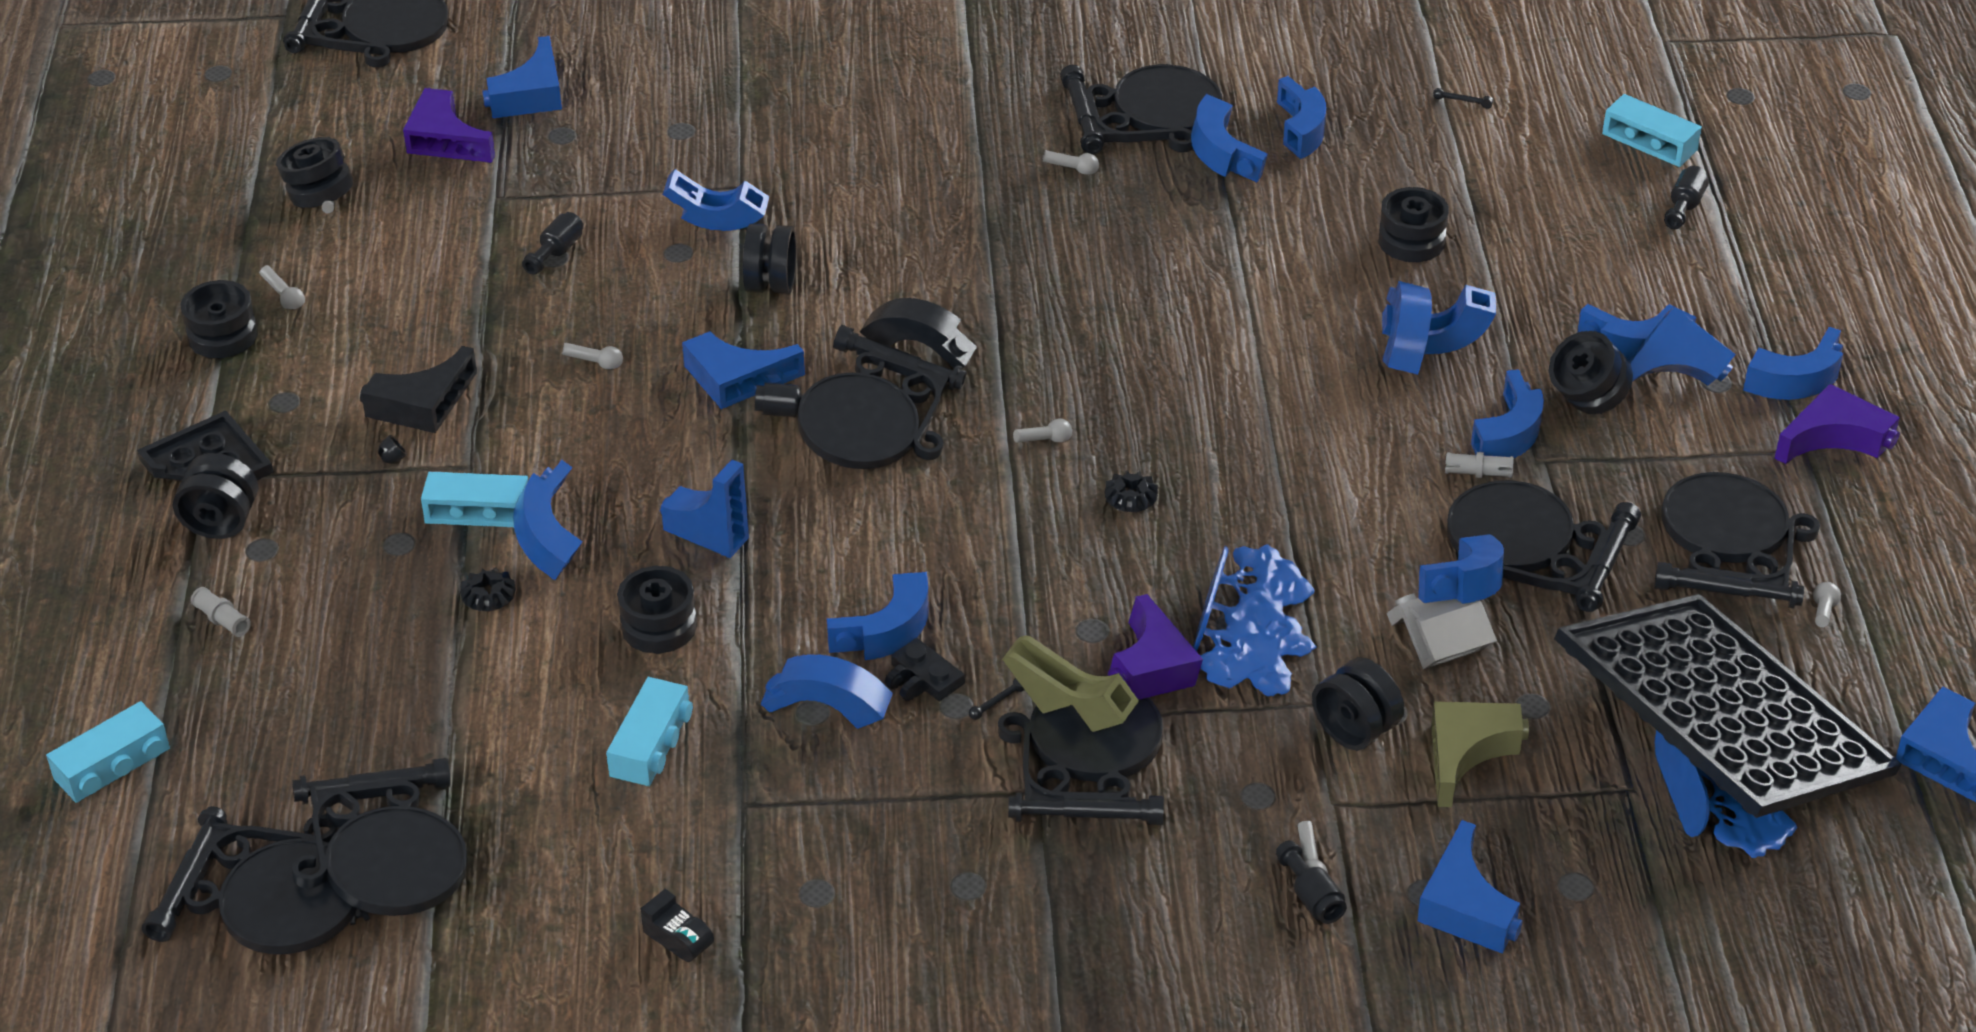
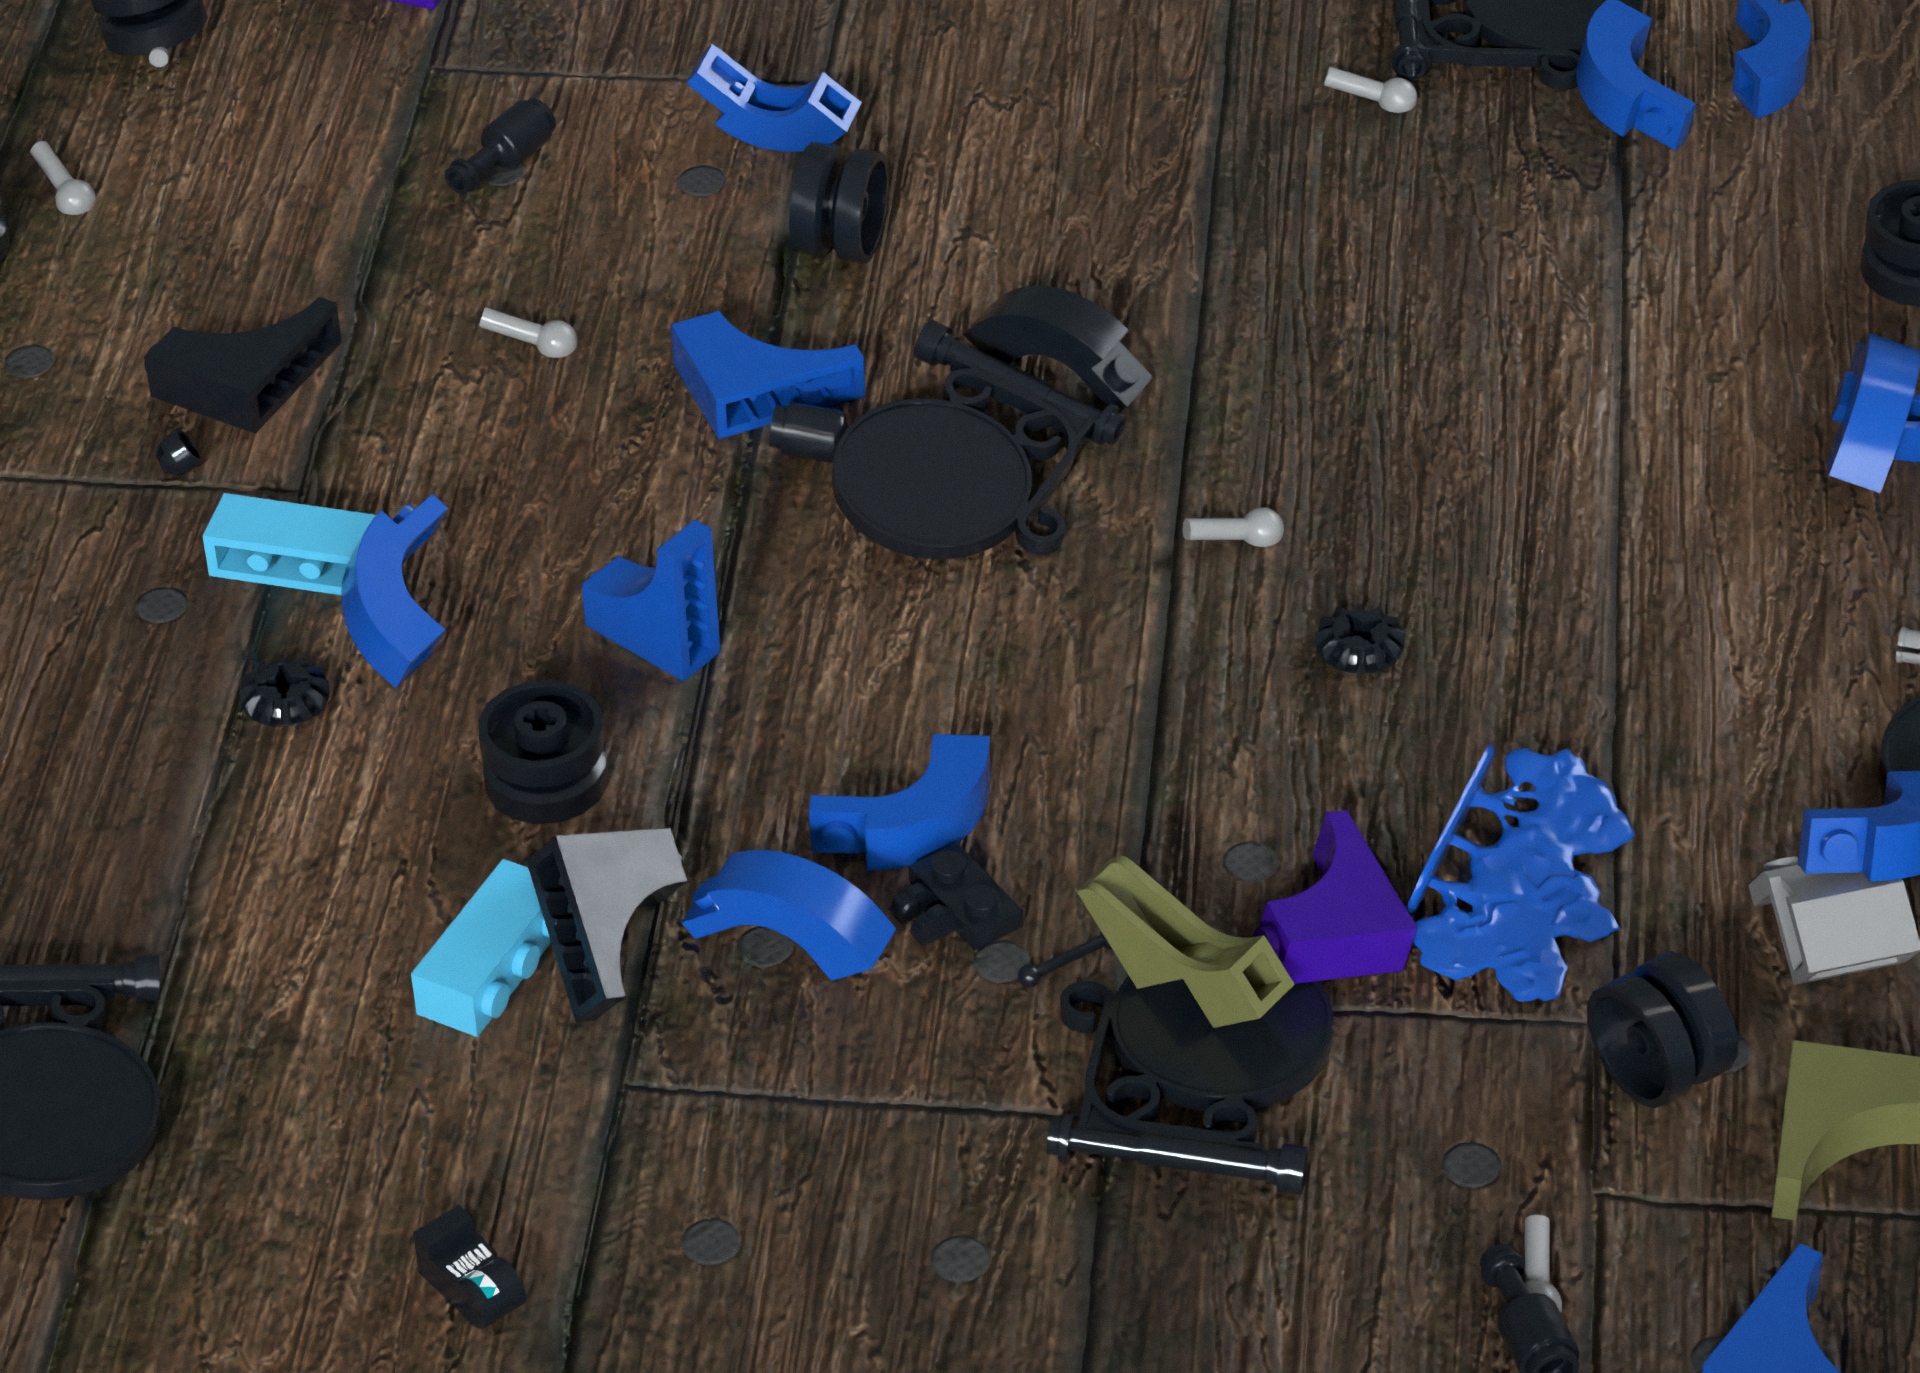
camera: 10 degrees right, 0 degrees up
none -> arch [526,828,687,1022]

